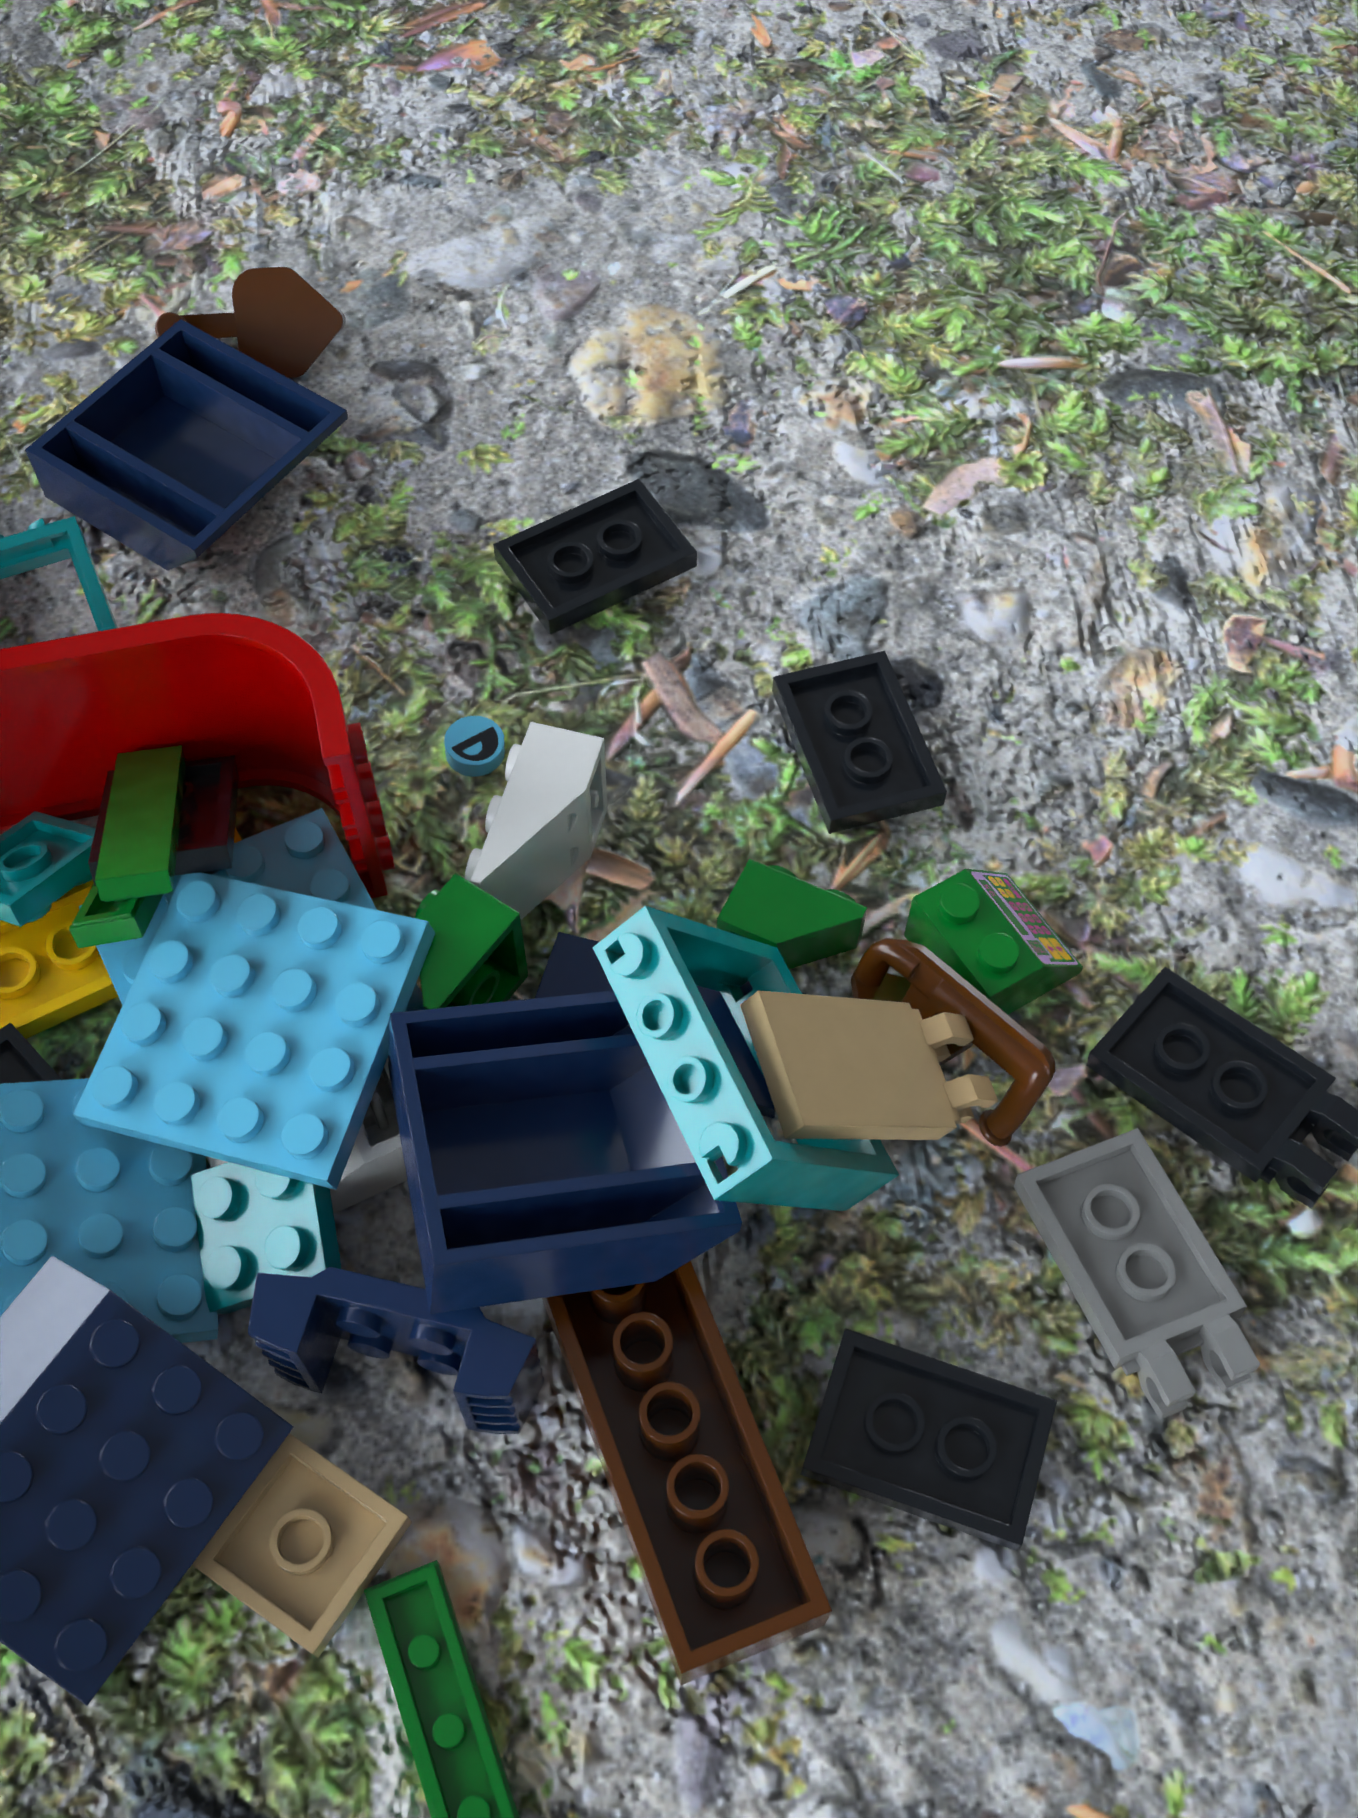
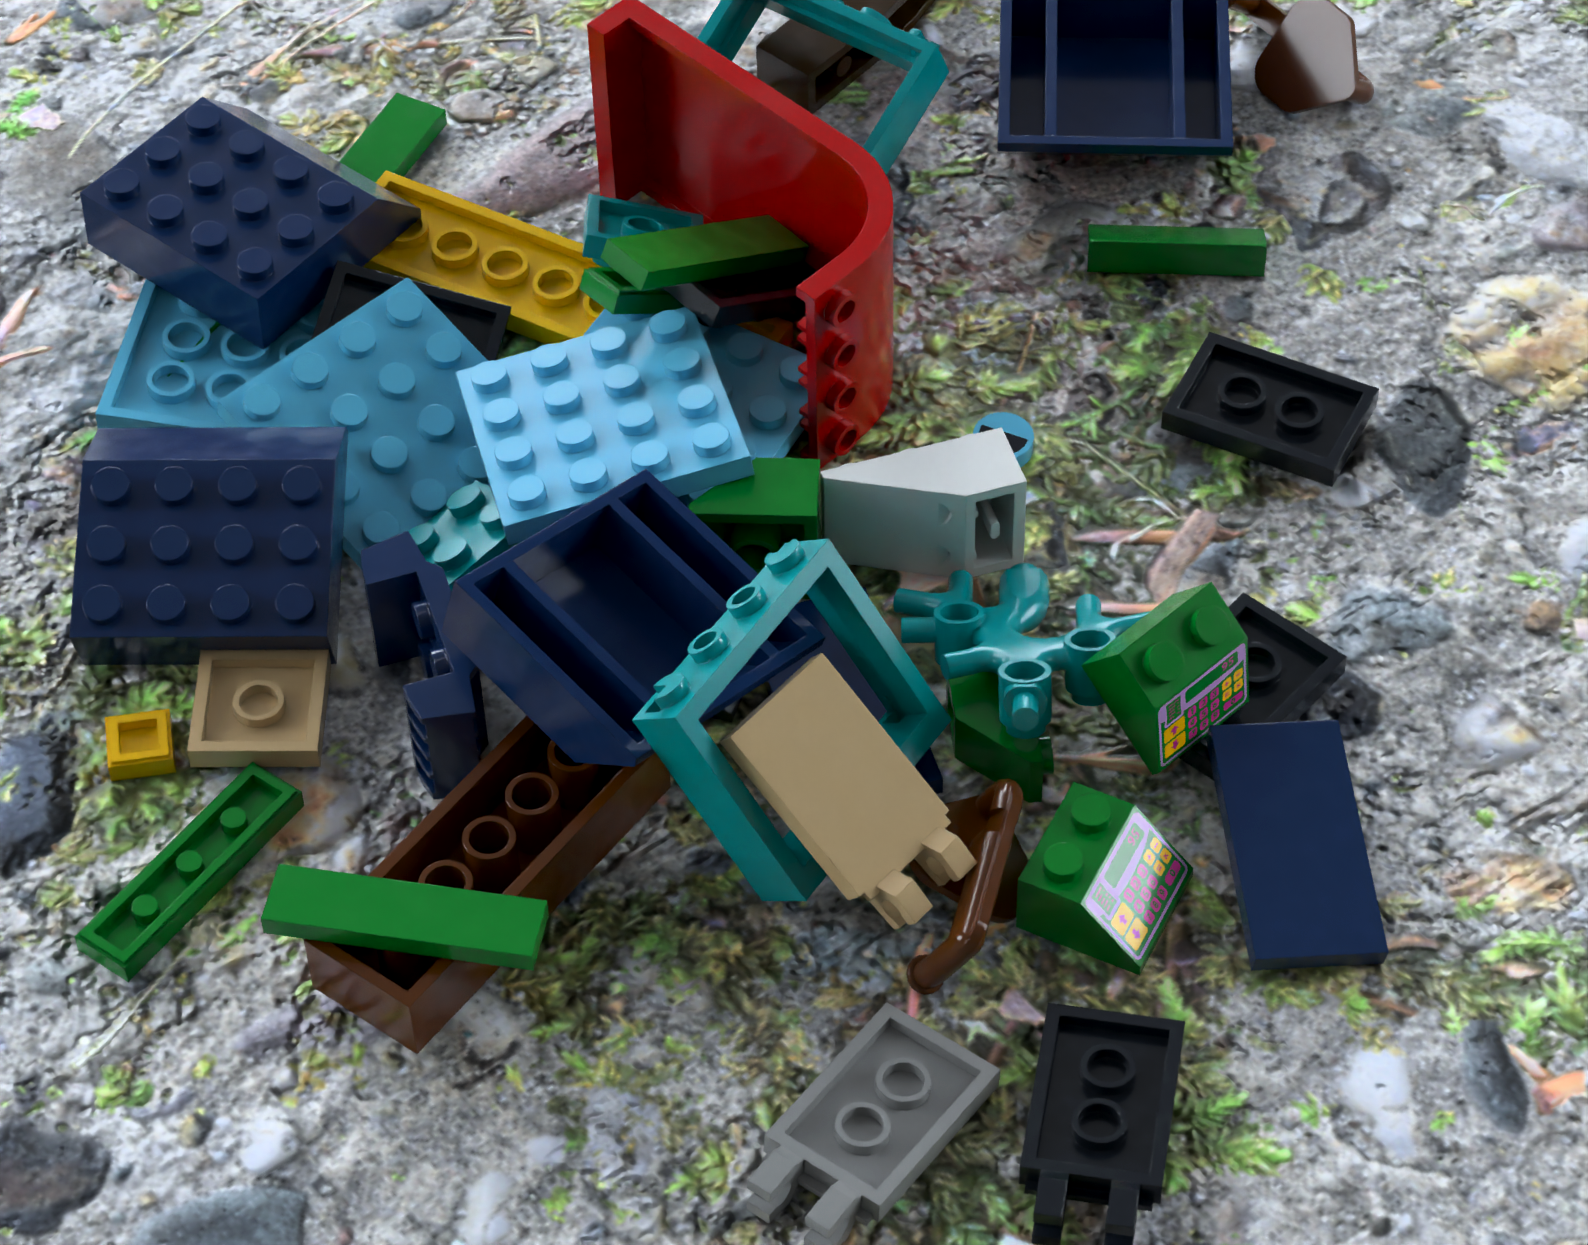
camera: 60 degrees right, 10 degrees down
black plate [800,1328,1057,1551] -> none
none -> yellow tile [105,709,176,781]
none -> green tile [261,864,549,971]
none -> teal plant [893,563,1150,739]
none -> green slope [1081,582,1249,775]
none -> green slope [1087,224,1267,277]
none -> dark blue tile [1206,720,1389,971]

